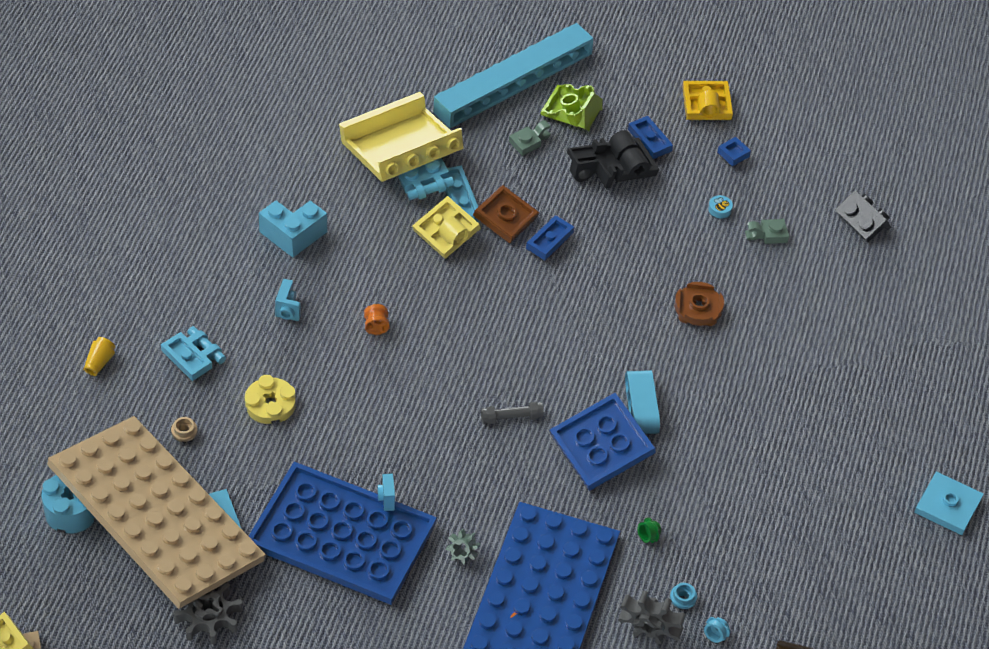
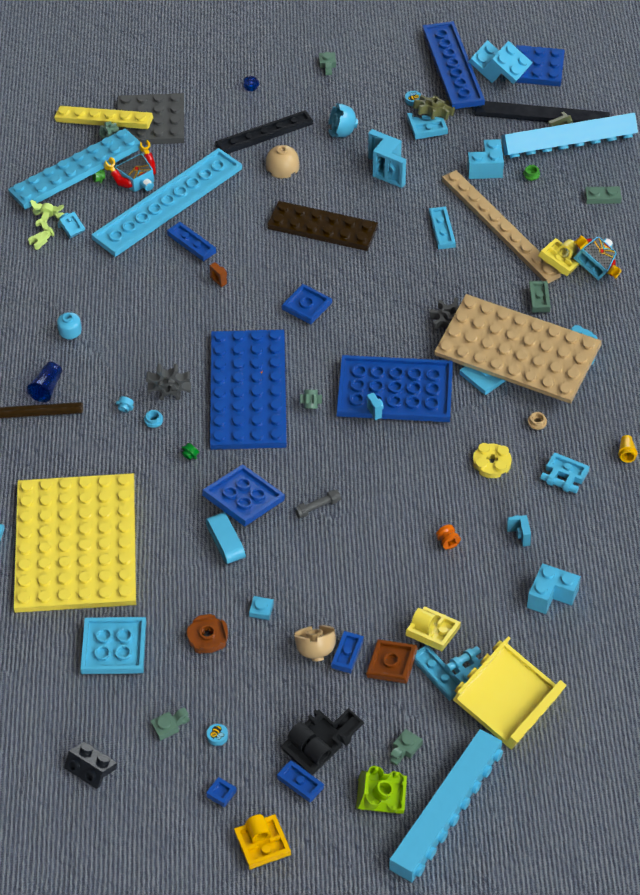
camera: 165 degrees right, 0 degrees up
none -> light yellow plate [14,473,136,613]
none -> medium azure plate [81,617,147,674]
none -> medium azure plate [249,596,274,620]
none -> tan cylinder [294,625,336,661]
none -> sand green plate [529,281,551,313]

